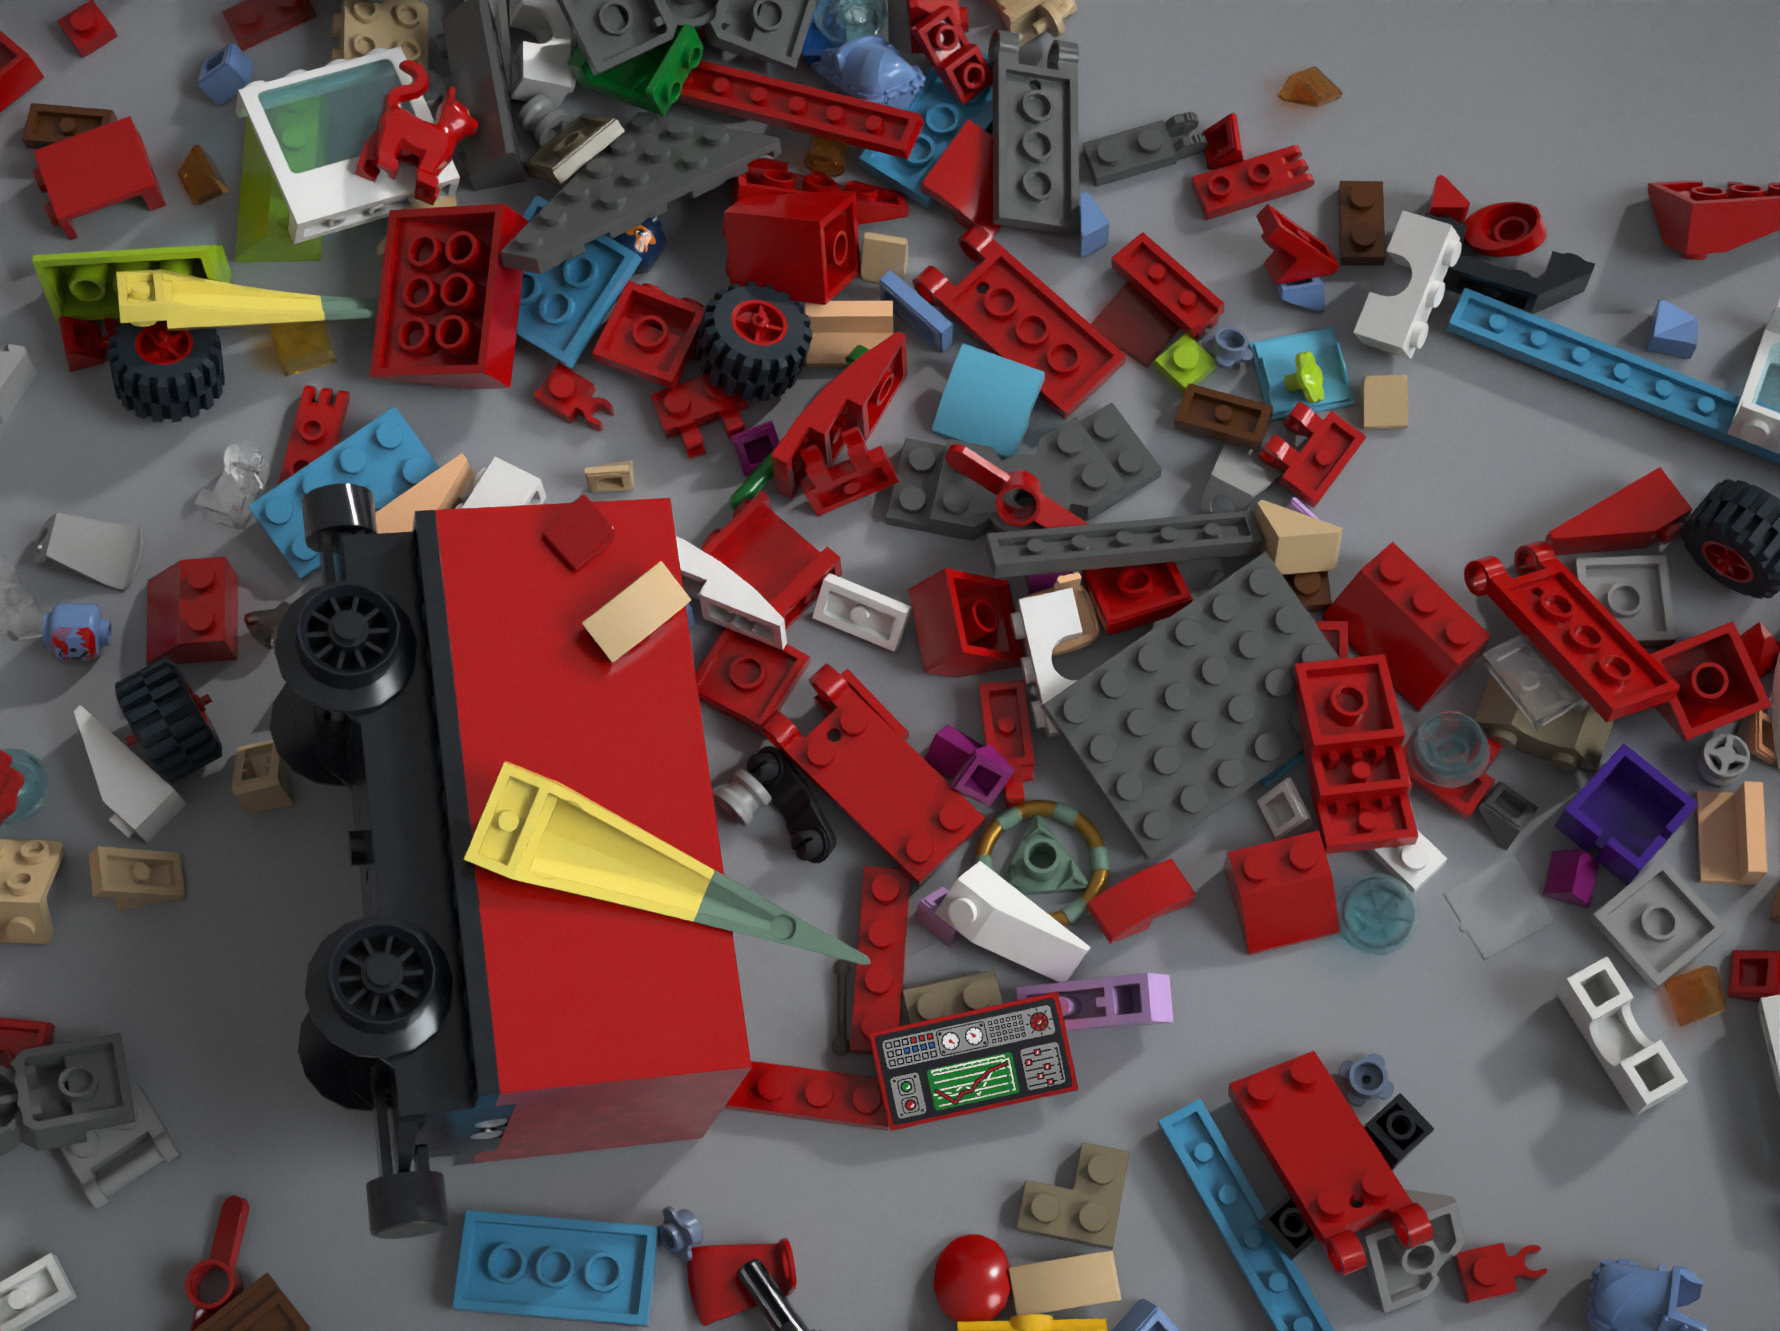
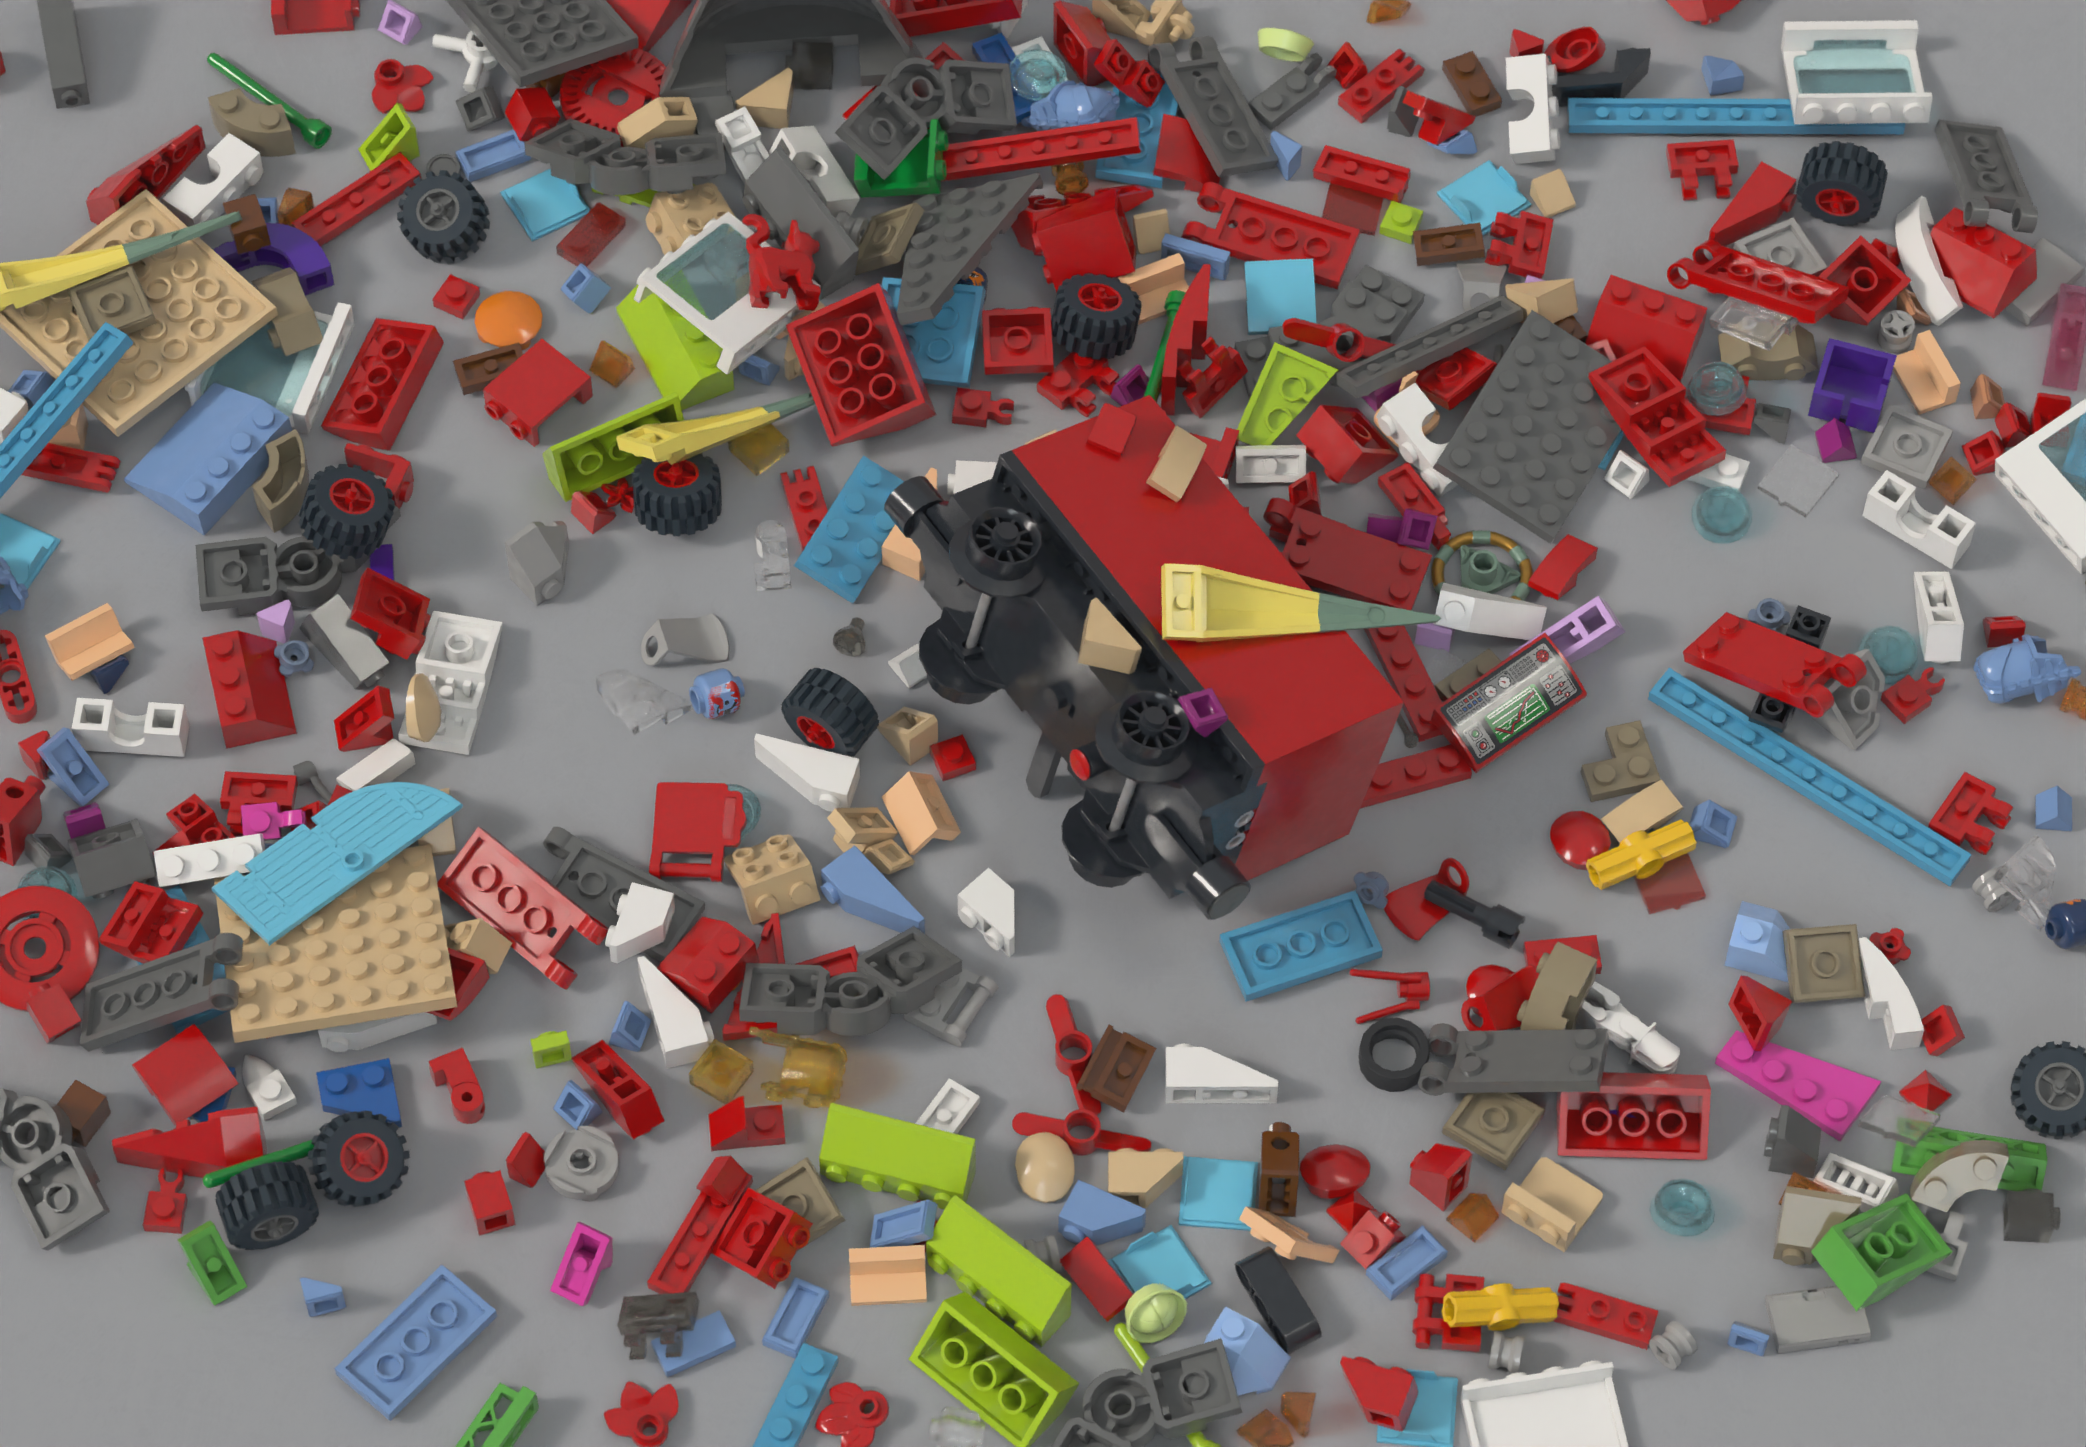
camera: 30 degrees left, 10 degrees down
red slope [146,557,238,665] -> none
sand blue plate [1202,326,1253,369] -> none
red slope [1223,830,1340,956] -> none
lime plant [1284,351,1325,403] -> none
none -> orange dish [474,291,543,350]
none -> medium blue slope [739,354,780,386]
none -> medium blue slope [820,845,925,934]
none -> tan slope [864,838,915,875]
none -> light nougat panel [882,771,961,855]
none -> red plate [929,734,976,781]
none -> white slope [957,868,1015,957]
none -> tan slope [1078,598,1142,674]
none -> magenta slope [1178,687,1229,737]
none -> lime wing [1236,342,1338,446]
none -> yellowish green hat [1257,28,1314,62]
none -> red slope [1288,471,1322,516]
none -> dark grey slope [1387,86,1419,137]
none -> red plate [1666,139,1739,201]
none -> clear light blue hat [1858,625,1919,685]
none -> white slope [1913,572,1964,664]
none -> red slope [1983,616,2026,648]

